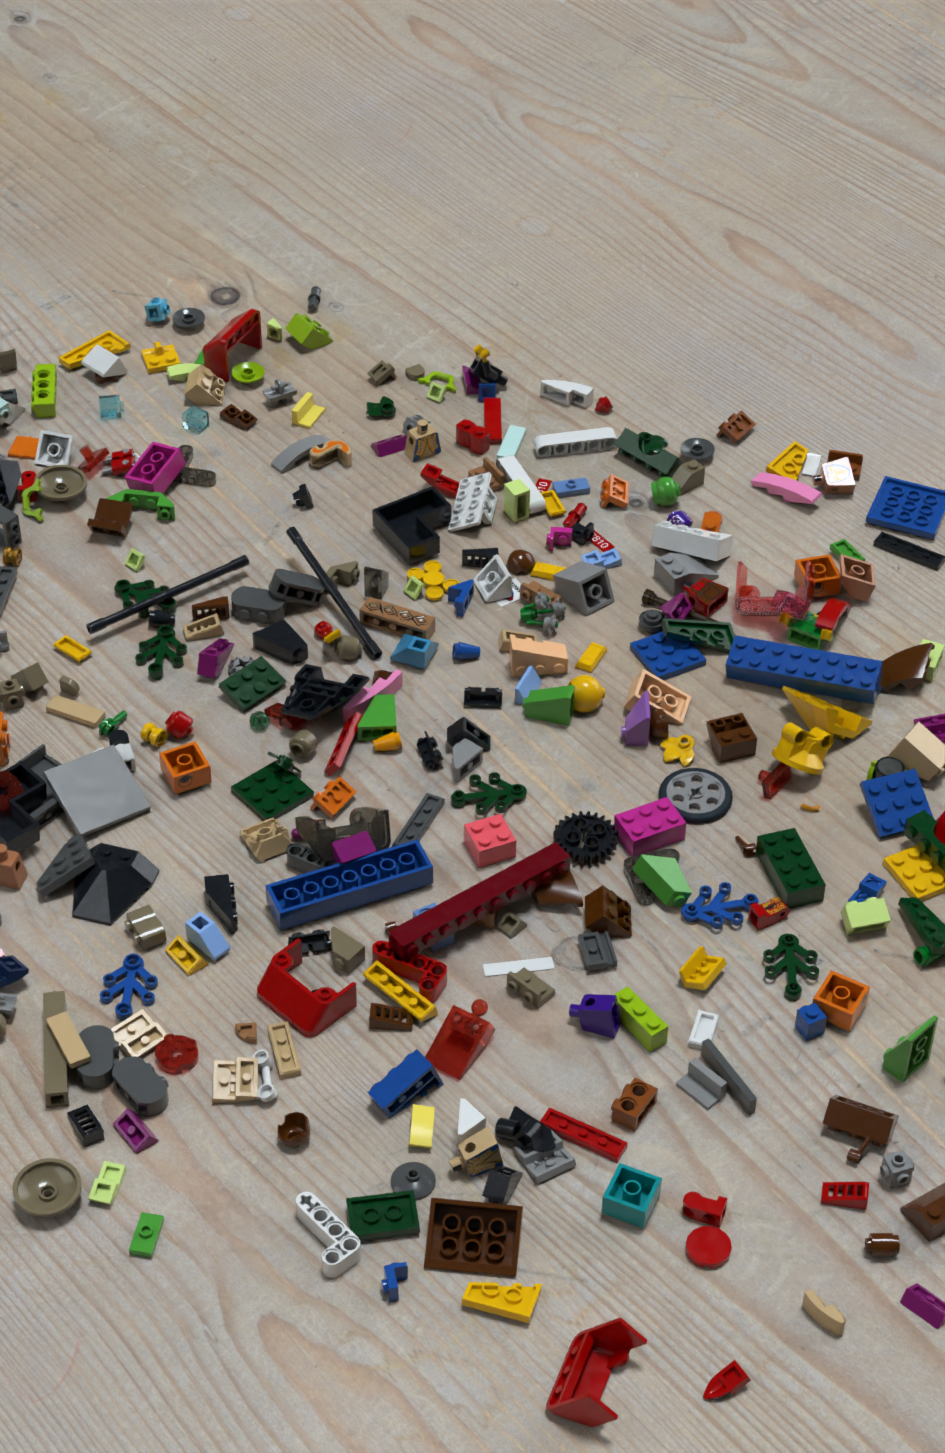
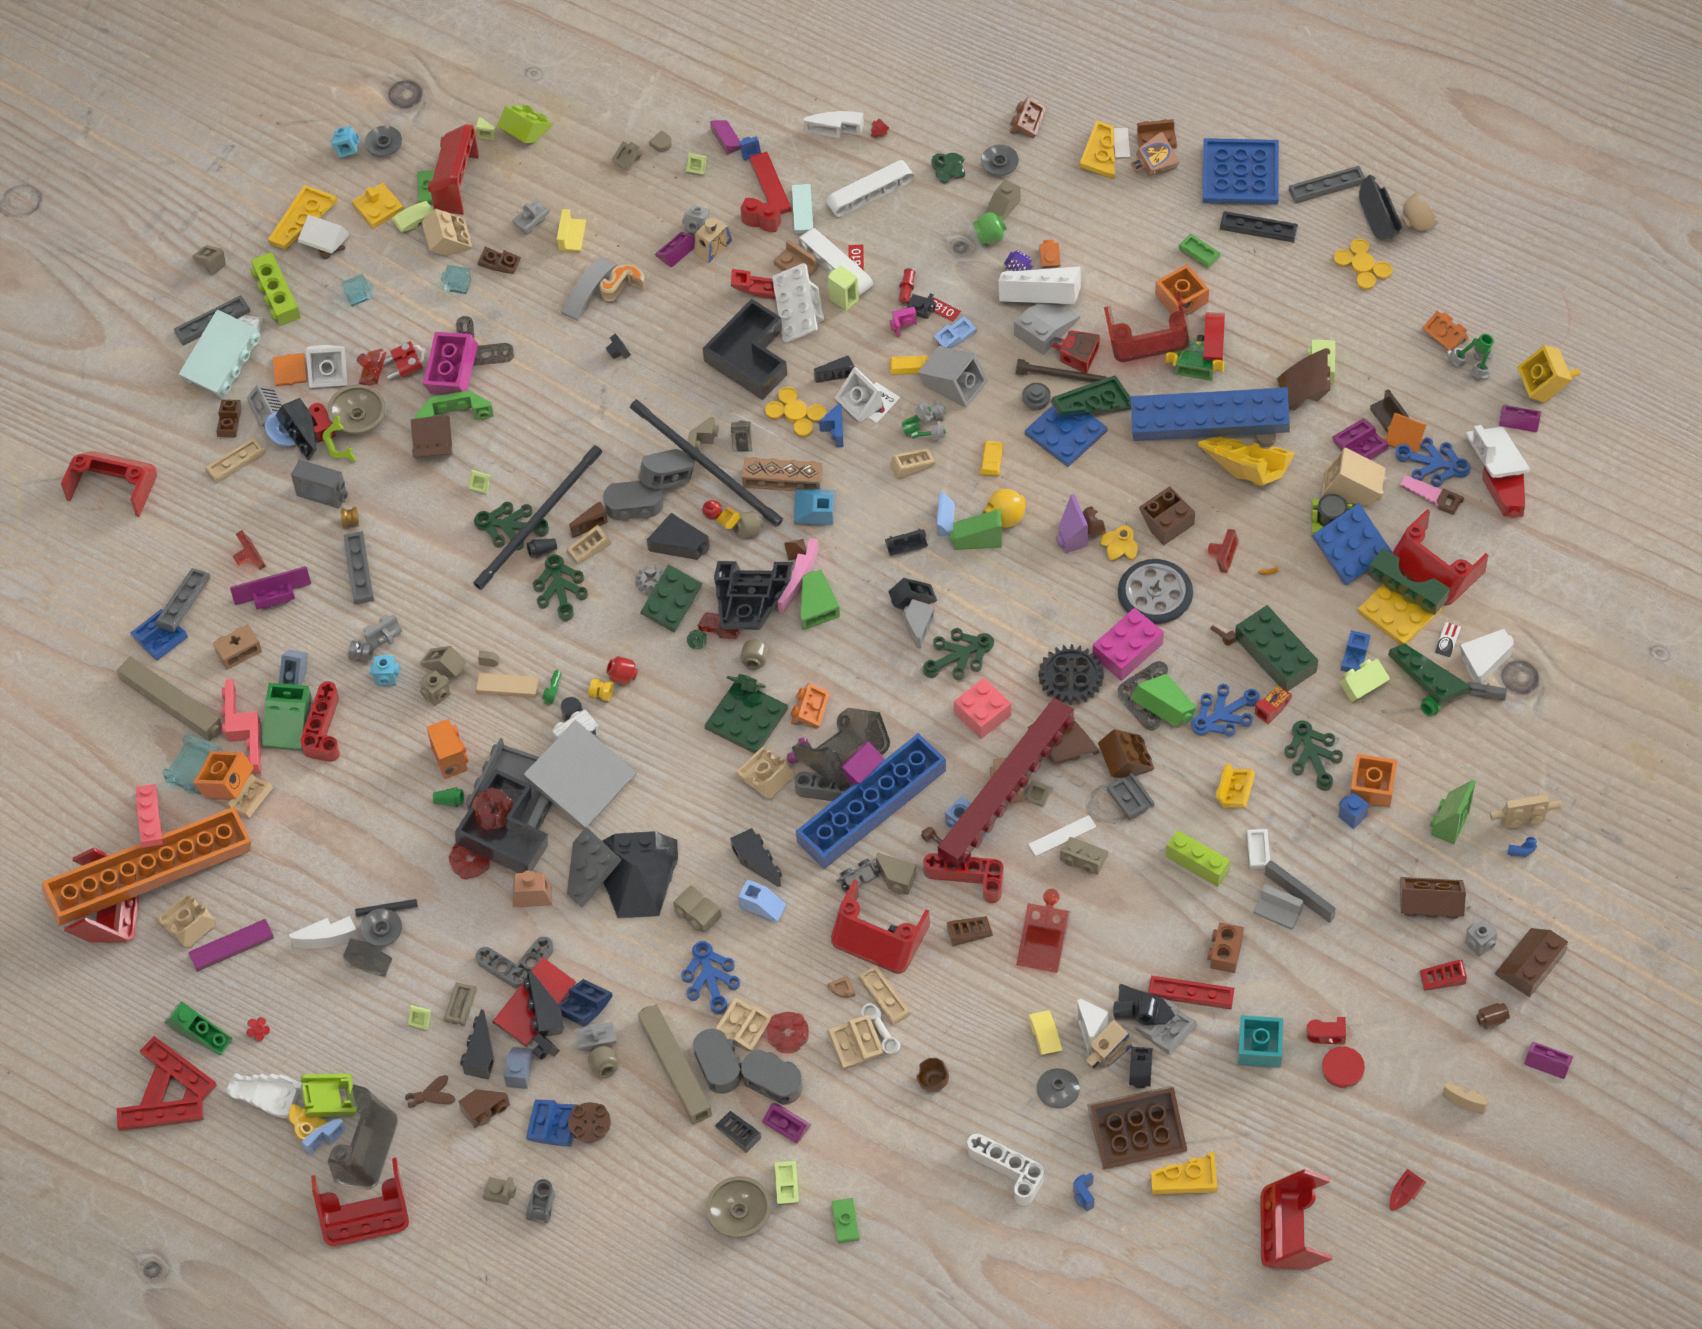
camera: 15 degrees left, 15 degrees up
tan tile [46,1011,91,1069] -> none
yellow tile [53,635,92,663] -> none
orange brick [159,741,212,795] -> none
yellow slope [165,935,209,976] -> none
magenta slope [197,638,234,678] -> none
lime dish [232,362,265,383] -> none
dark grey axle [308,286,321,312] -> none
red tile [324,712,363,777] -> none
dark green plate [346,1190,420,1240] -> none
yellow slope [362,961,438,1022] -> none
dark green plate [366,396,396,418] -> none
blue wedge [367,1049,444,1118] -> none
light orange cone [373,731,402,751] -> none
dark grey tile [392,793,445,847] -> none
yellowish green slope [403,575,425,600] -> none
black hinge [416,731,443,770] -> none
lime helmet [418,371,456,393] -> none
blue cone [452,642,480,660] -> none
black torso [469,344,508,387] -> none
reddish brown hair [506,550,535,575] -> none
light nougat wedge [509,634,568,677] -> none
medium nougat bracket [520,581,562,610] -> none
yellow tile [540,490,566,518] -> none
medium blue plate [552,477,590,497] -> none
dark purple torso [569,994,621,1039] -> none
orange bracket [600,474,629,509] -> none
dark green arch [614,427,683,478] -> none
light nougat slope [624,669,691,725] -> none
magenta slope [659,592,692,619] -> none
bright pink slope [751,472,822,504] -> none
clear pink slope [769,590,810,621] -> none
yellow piece [771,722,834,775] -> none
nougat slope [839,554,876,602] -> none
reddish brown hand [847,1135,873,1163] -> none

